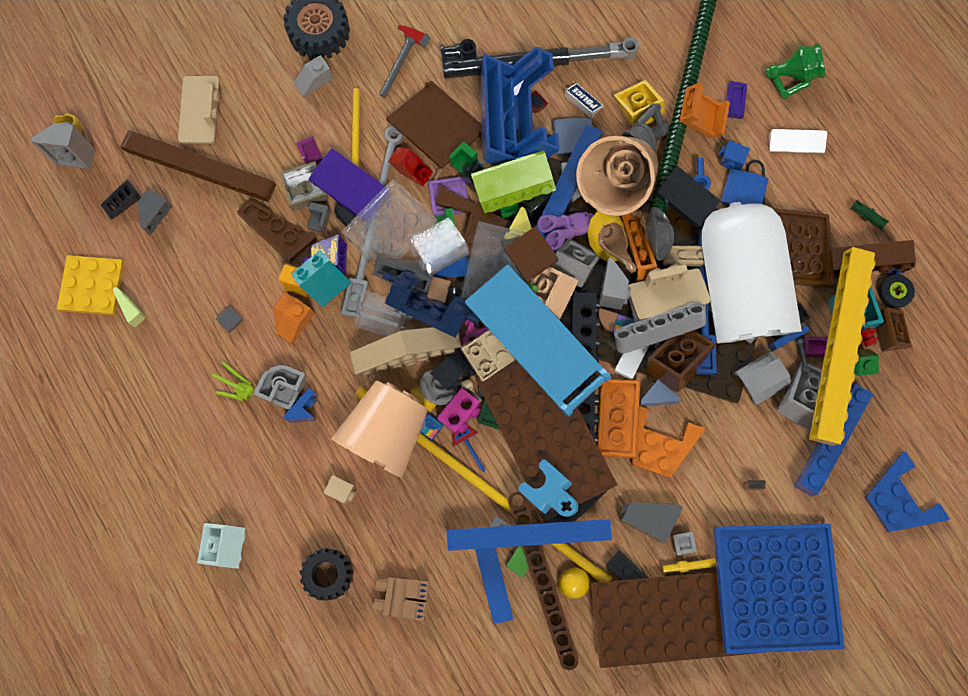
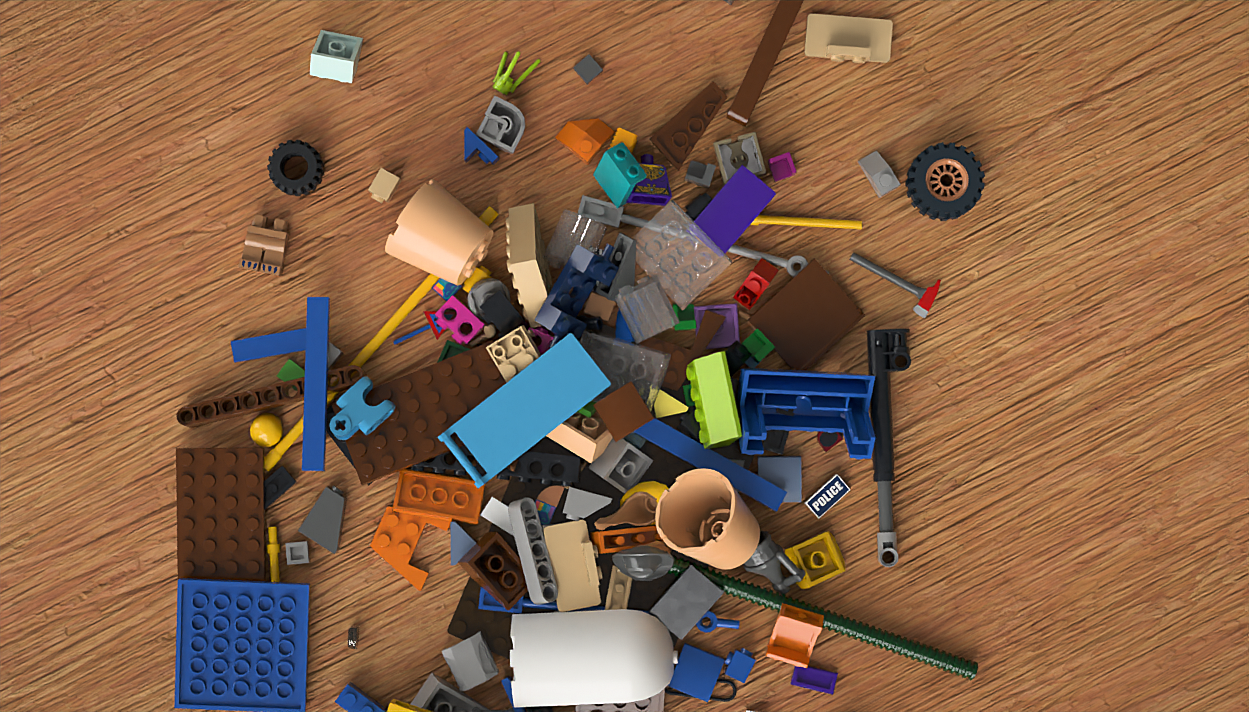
camera: 90 degrees right, 10 degrees up
medium lavender piece [538,212,594,250] -> none

